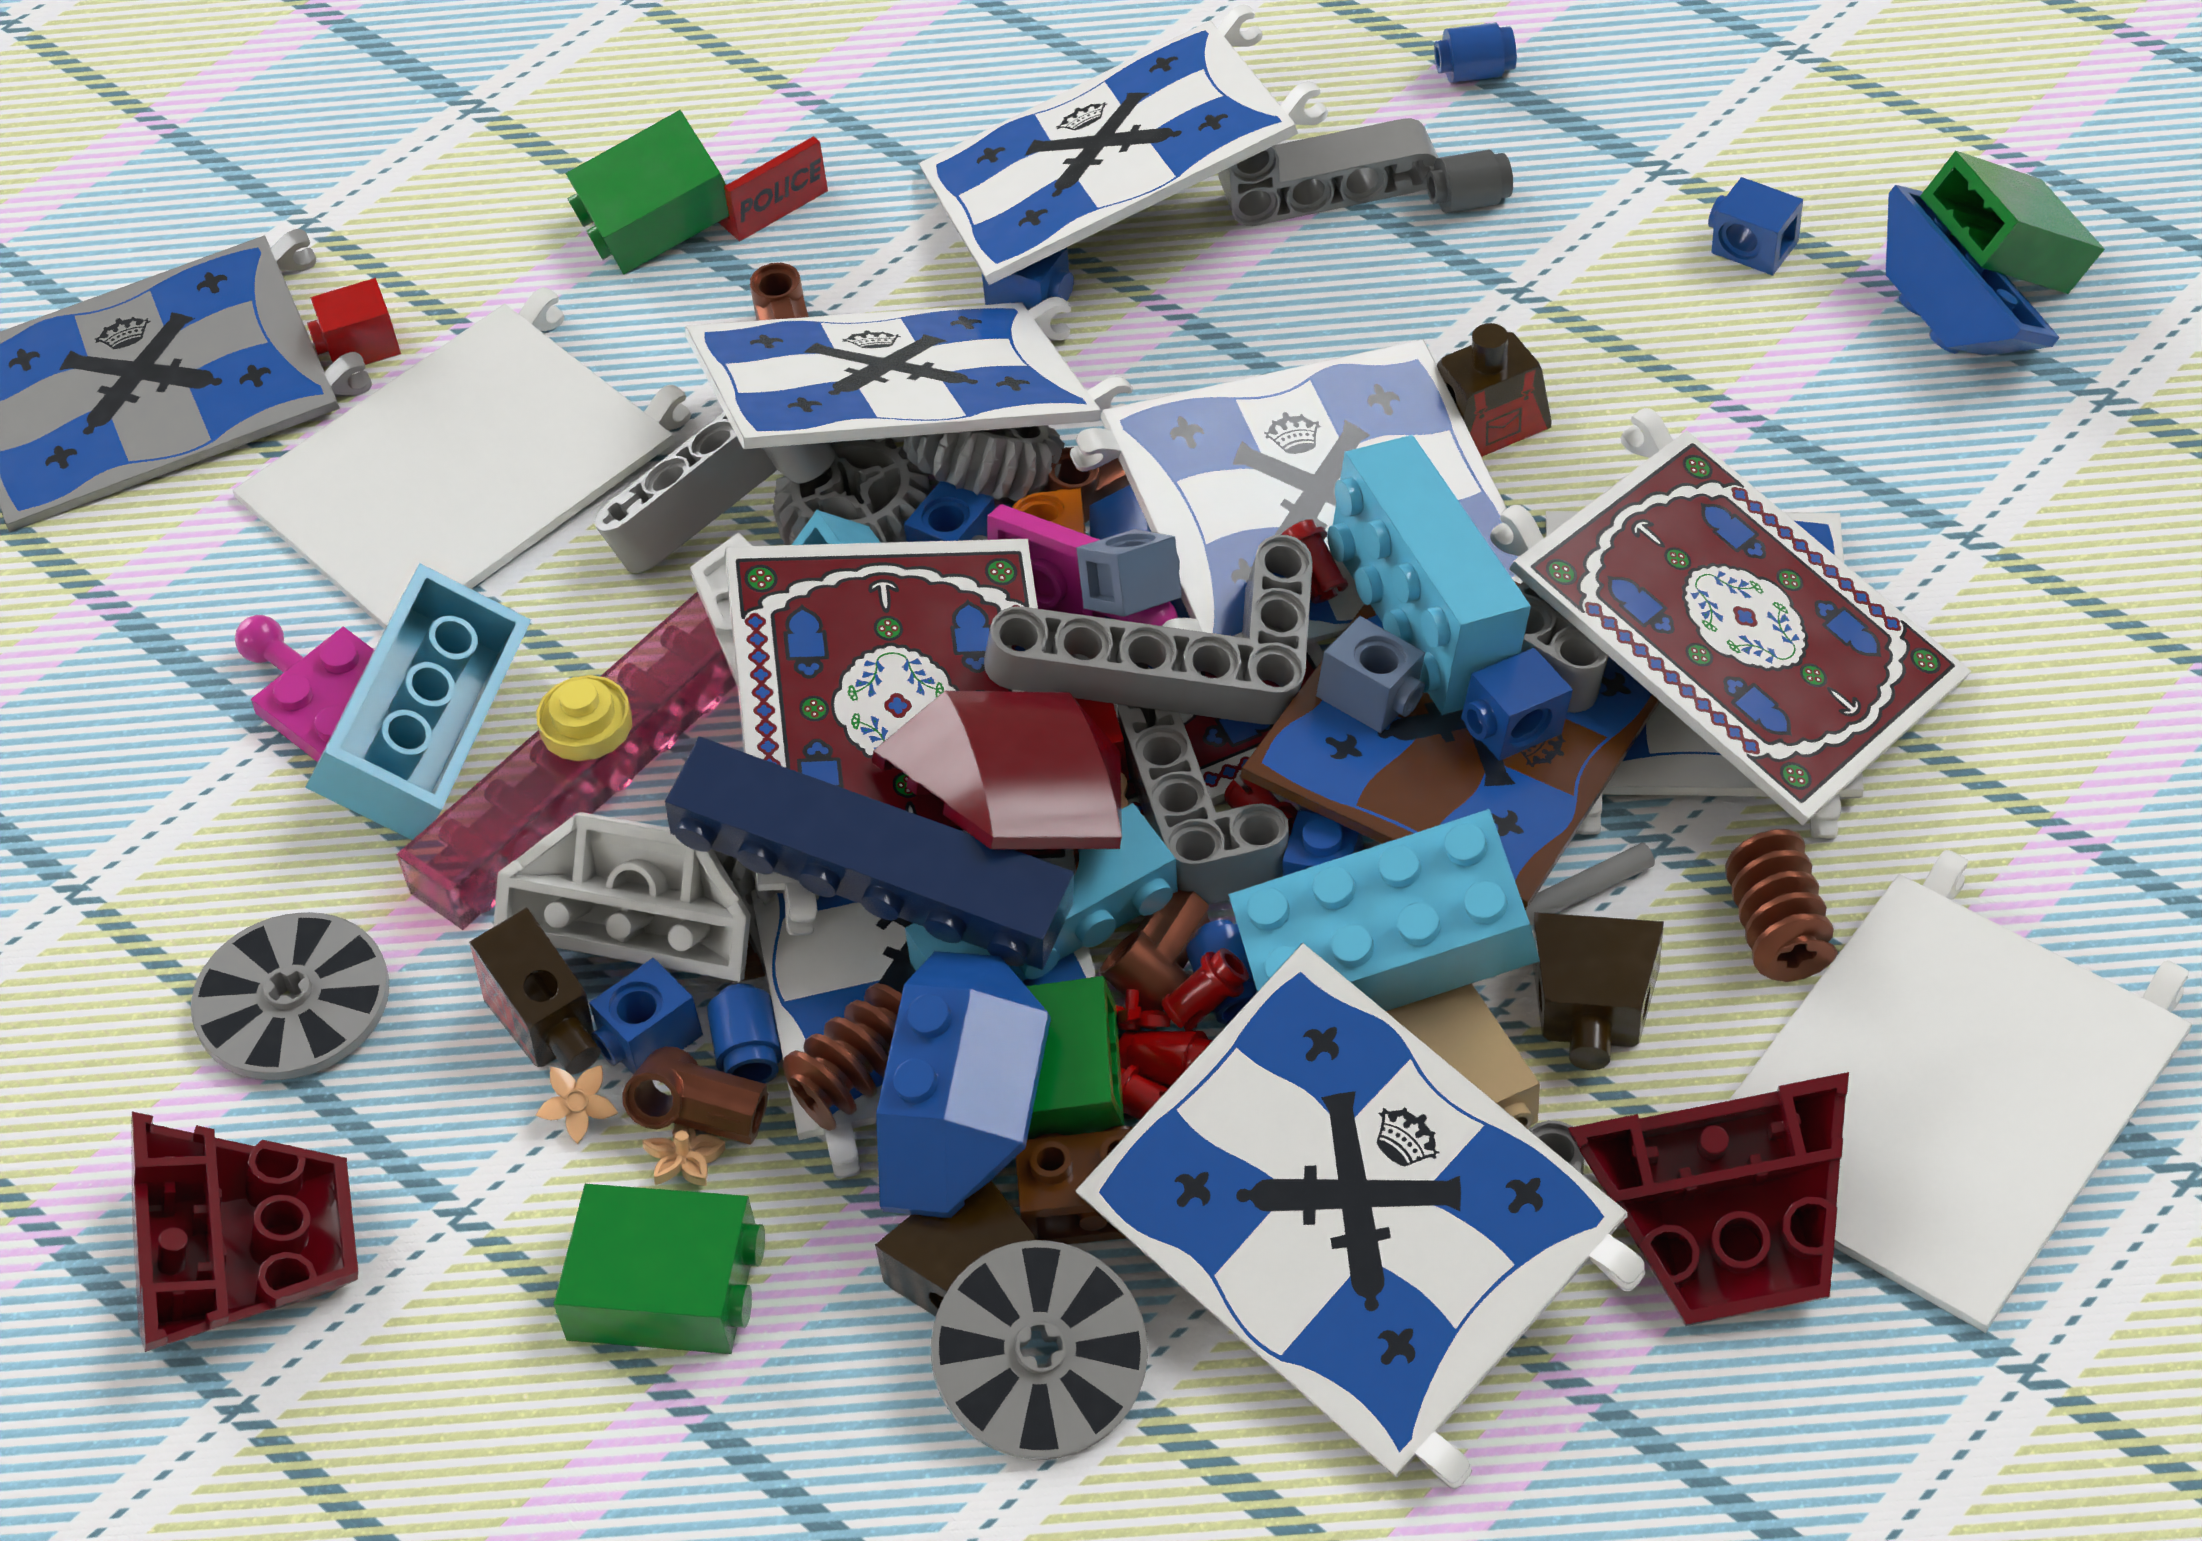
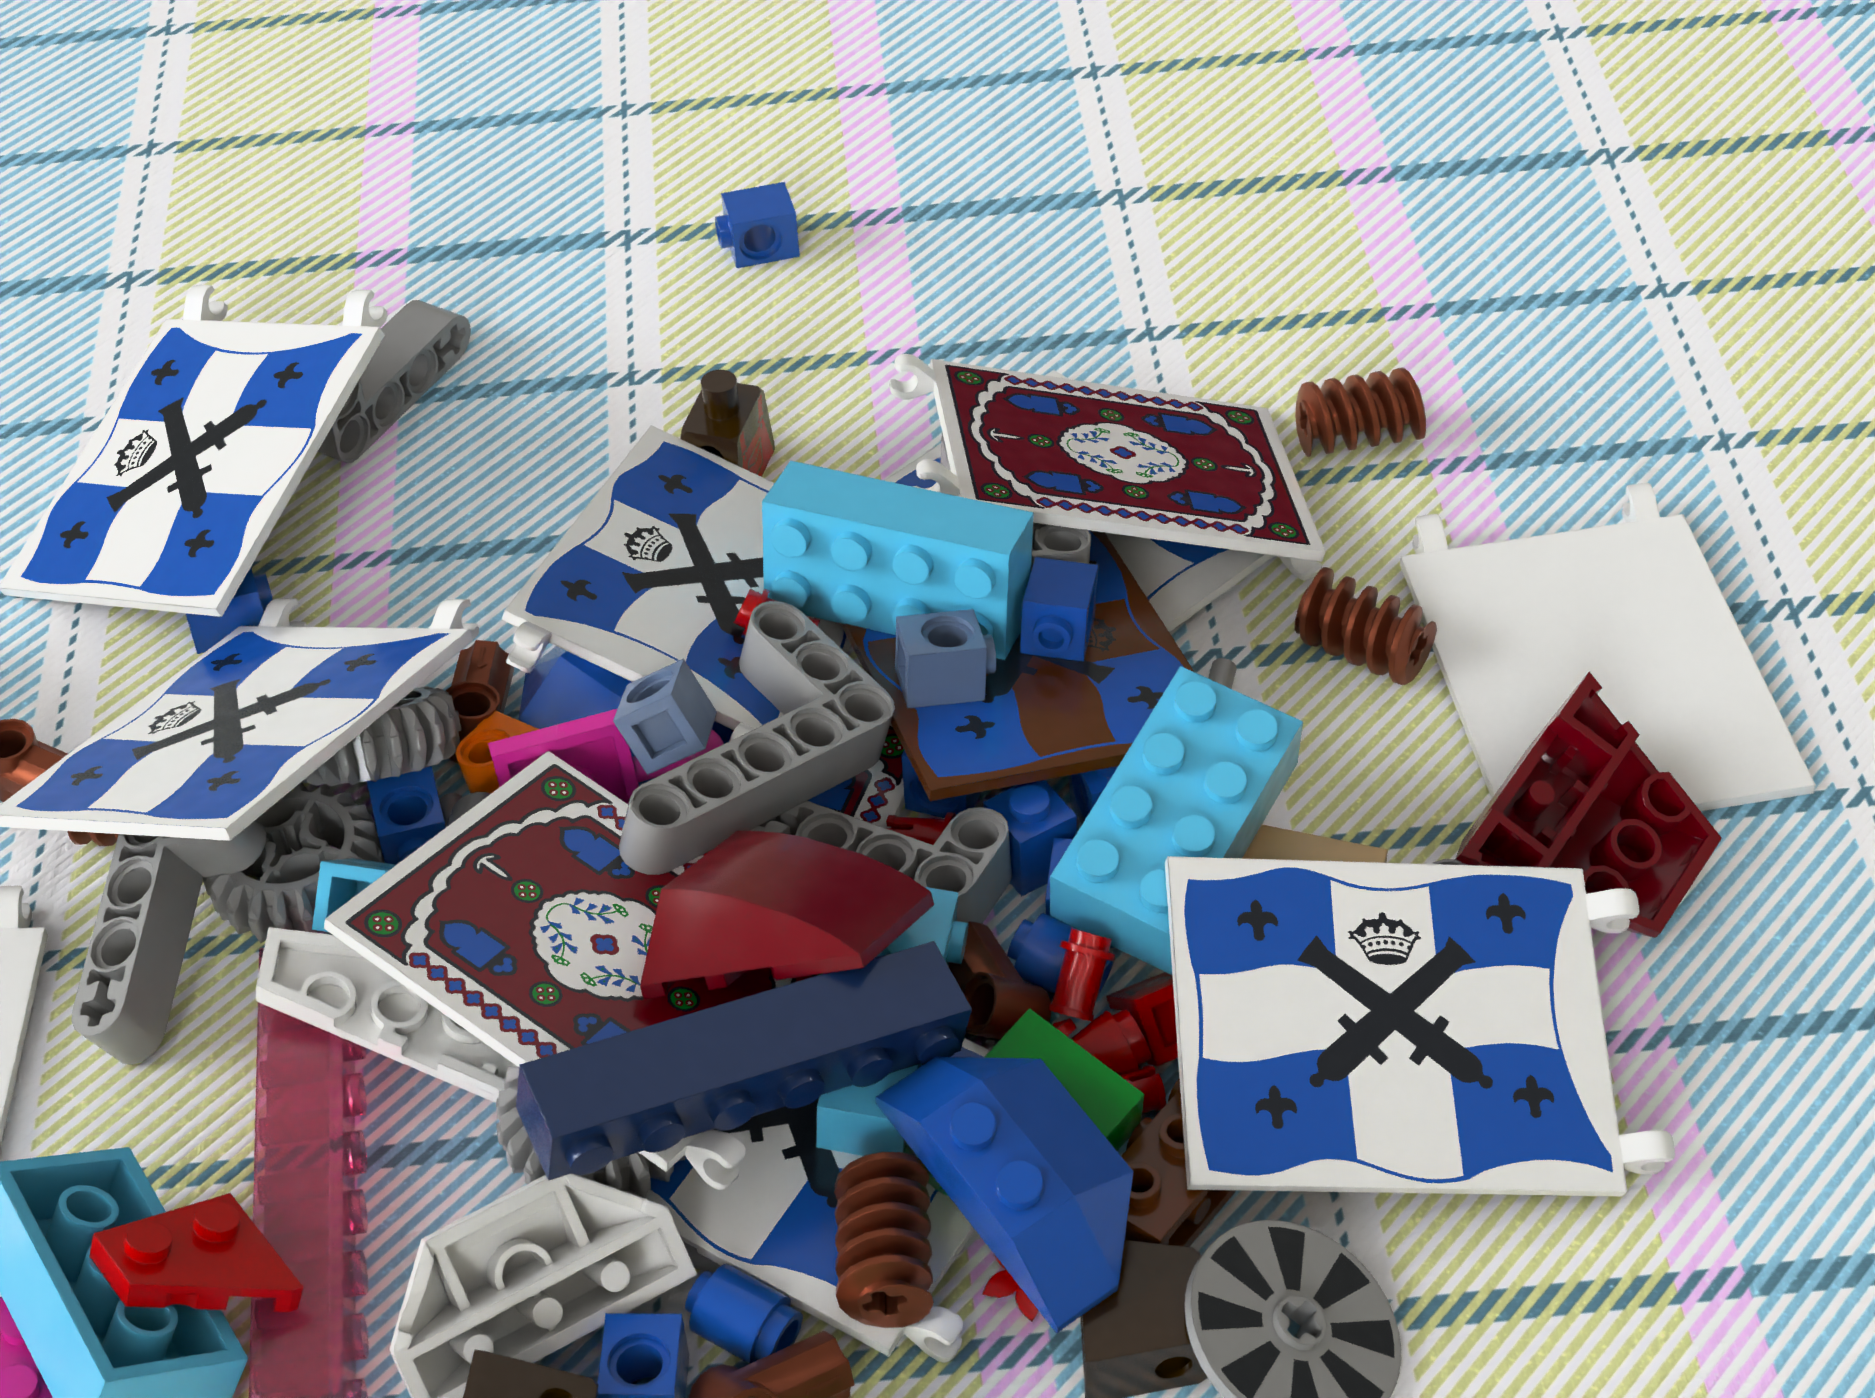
camera: 50 degrees left, 5 degrees down
light yellow plate [536,675,632,761] -> none
dark grey brick [1426,149,1513,214] -> none
blue brick [1434,22,1517,83] -> none
dark brown torso [1533,912,1664,1070] -> none
blue wedge [1886,185,2060,356] -> none
green brick [1920,150,2105,294] -> none
none -> red wing [89,1193,303,1312]
none -> copper piece [1295,367,1426,457]

